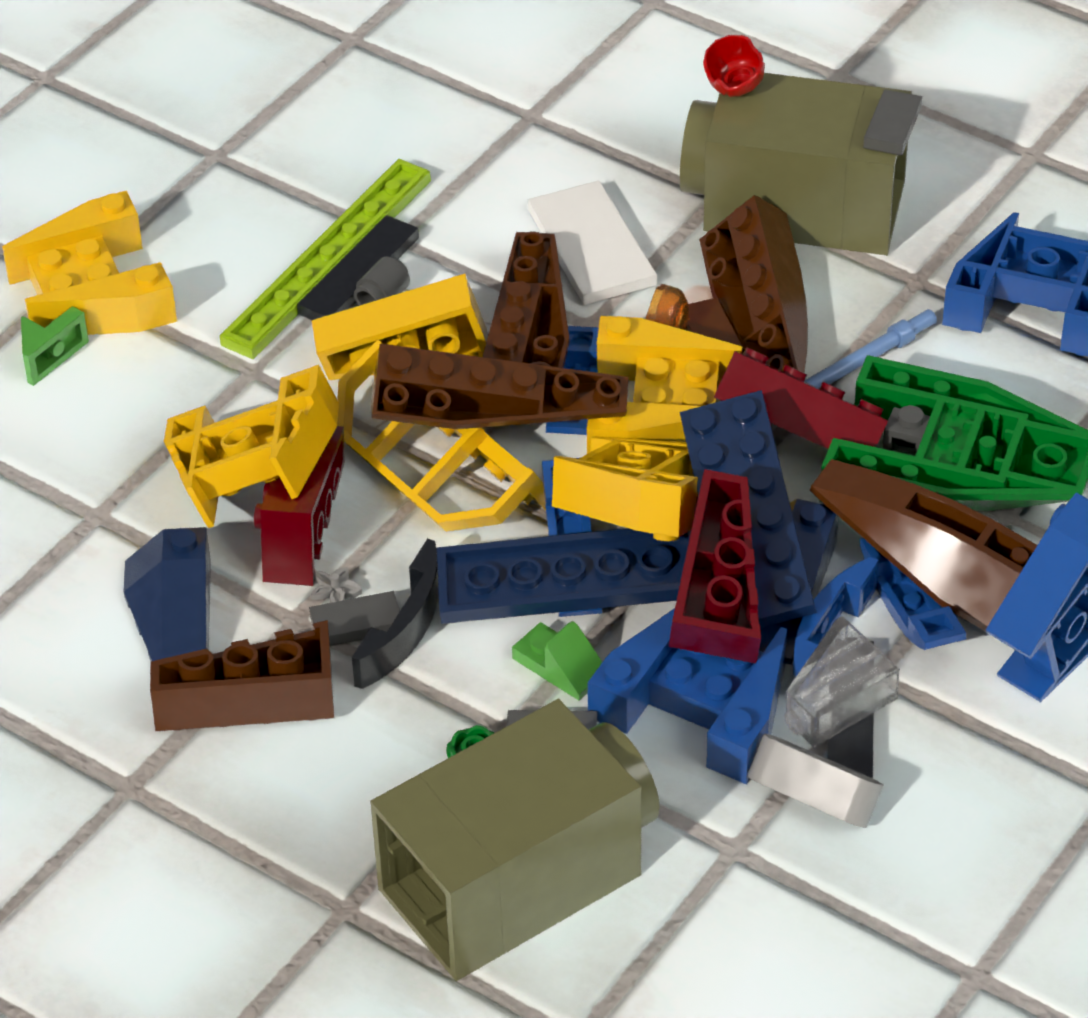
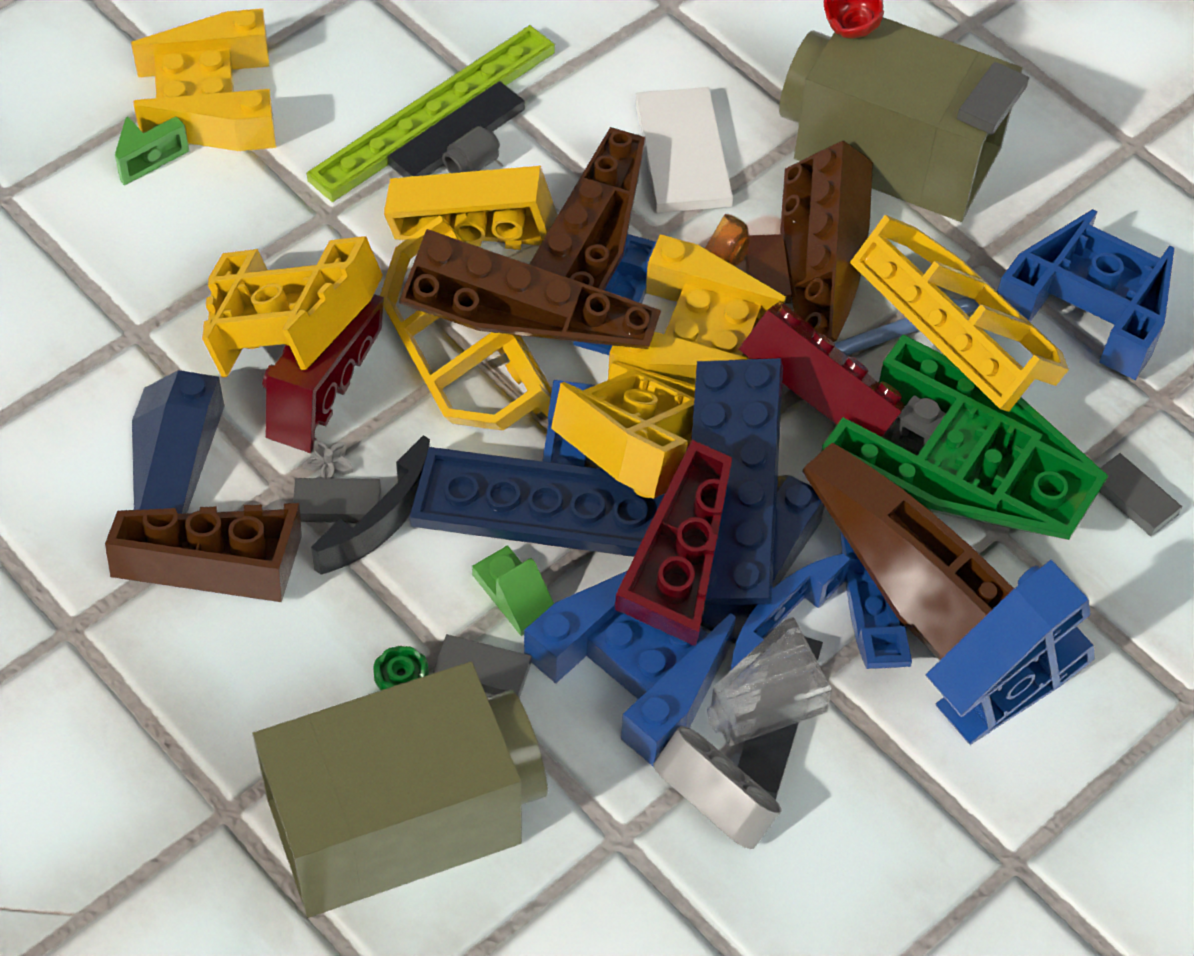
camera: 10 degrees right, 10 degrees up
none -> yellow plate [850,215,1069,412]

